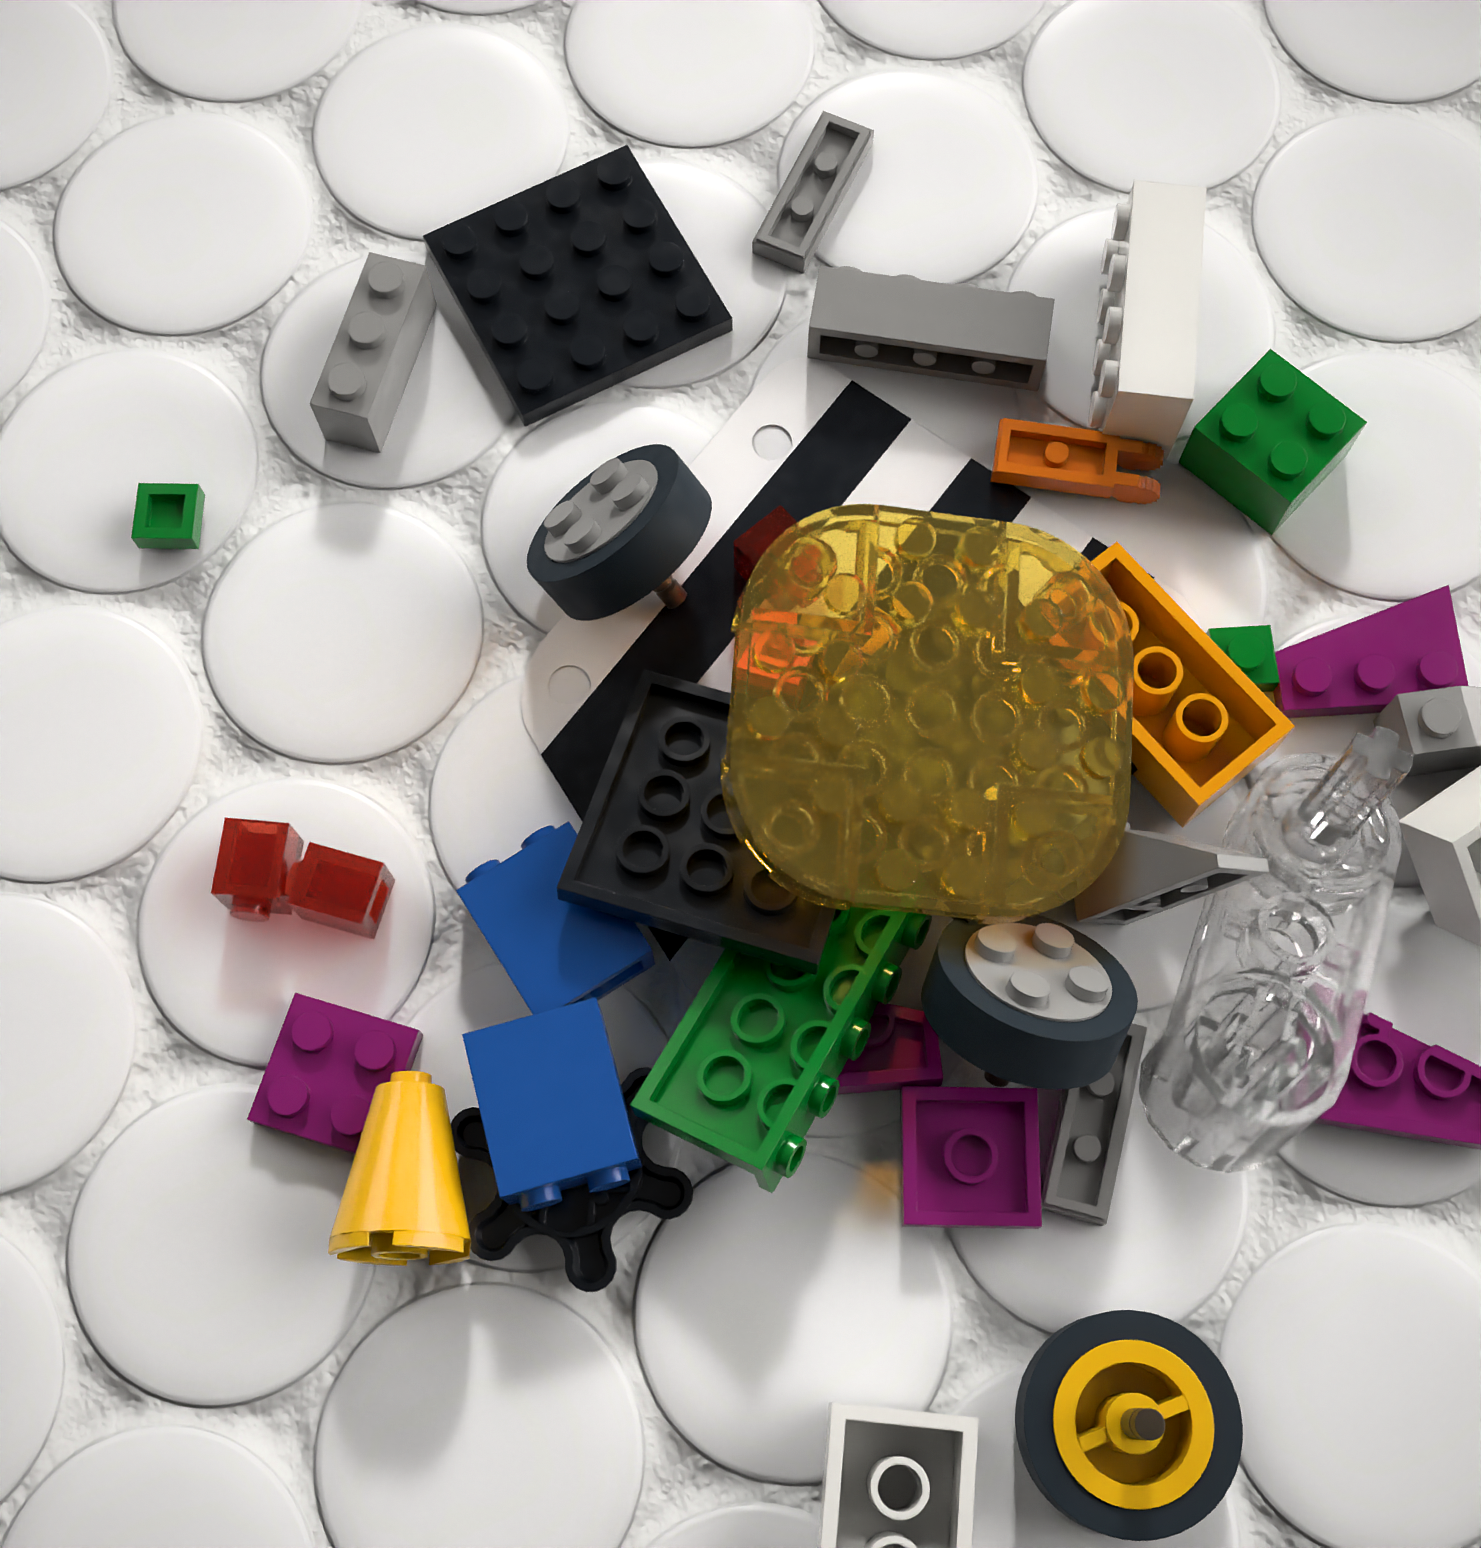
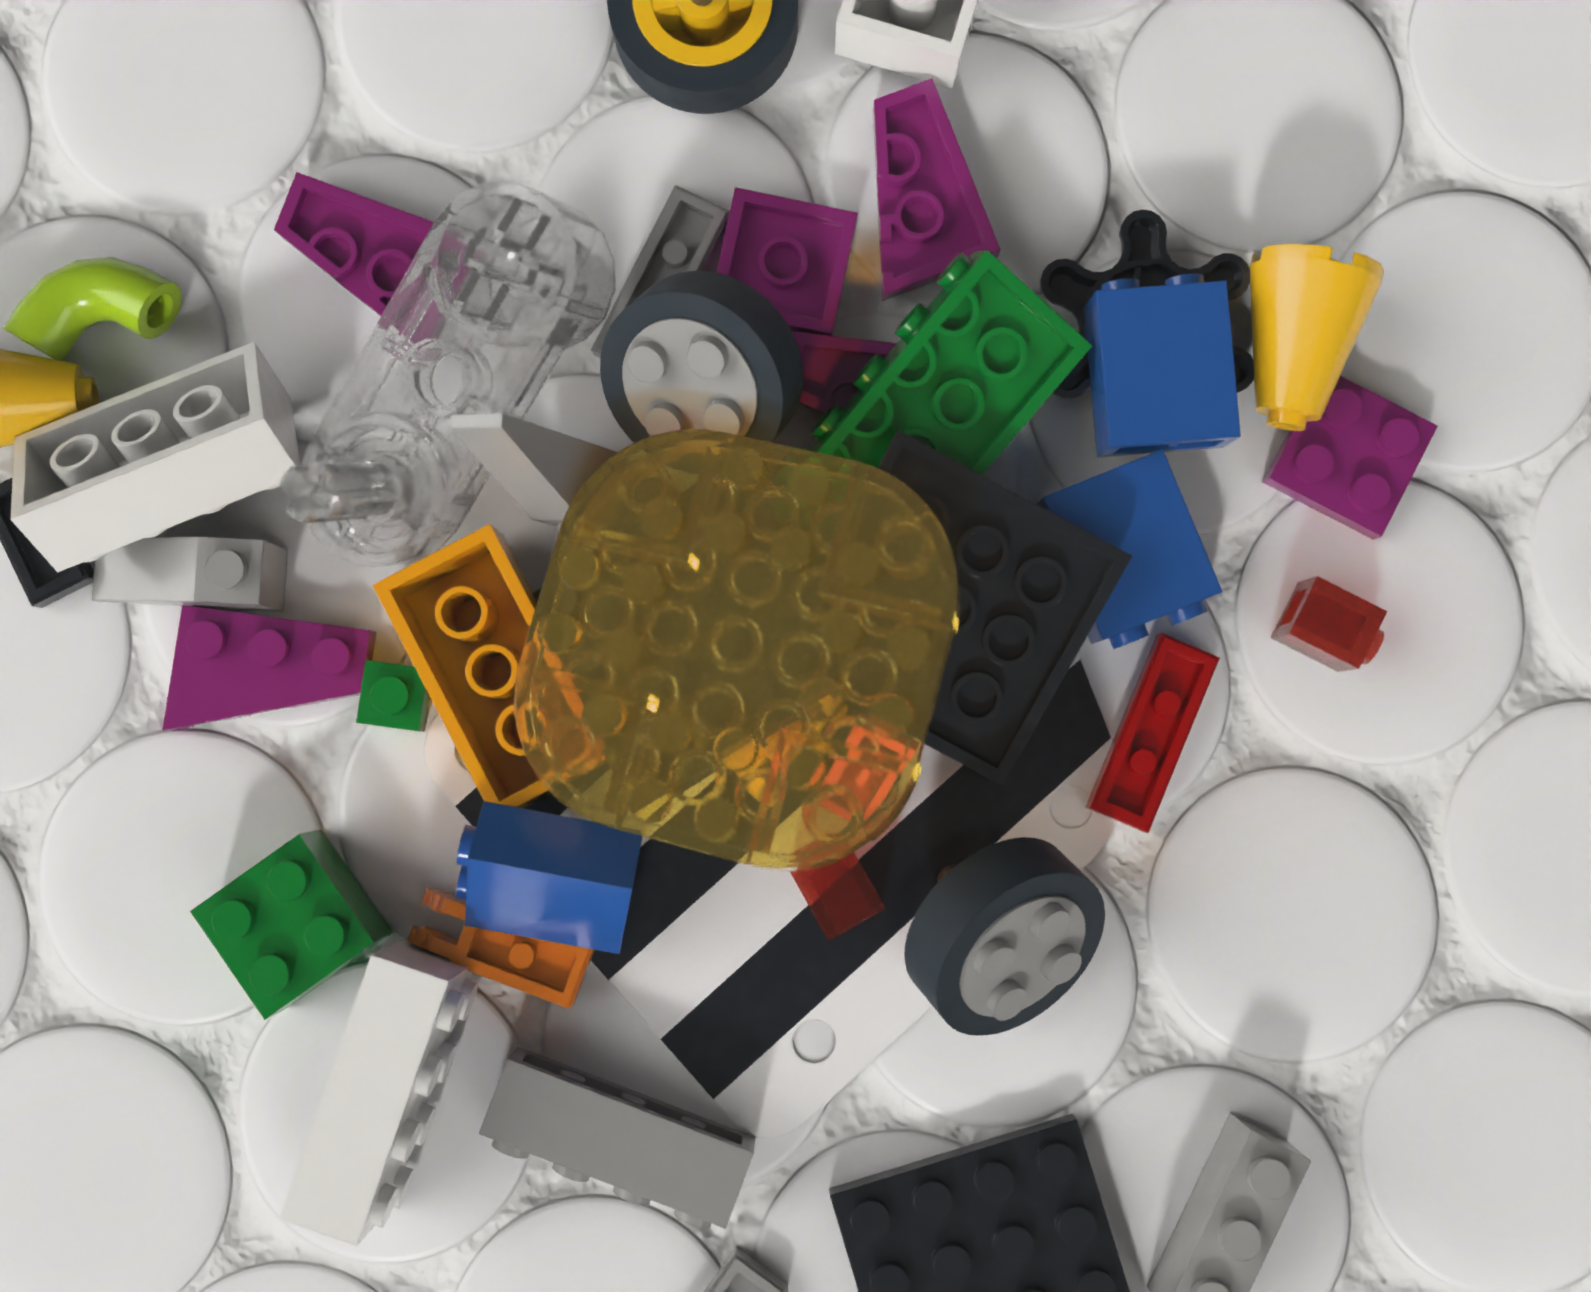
camera: 170 degrees left, 15 degrees up
green plate [131,483,205,549] -> none
clear red brick [211,817,304,922] -> none
none -> blue brick [456,801,644,954]
none -> magenta wing [873,78,1001,301]
none -> red tile [1085,633,1220,833]

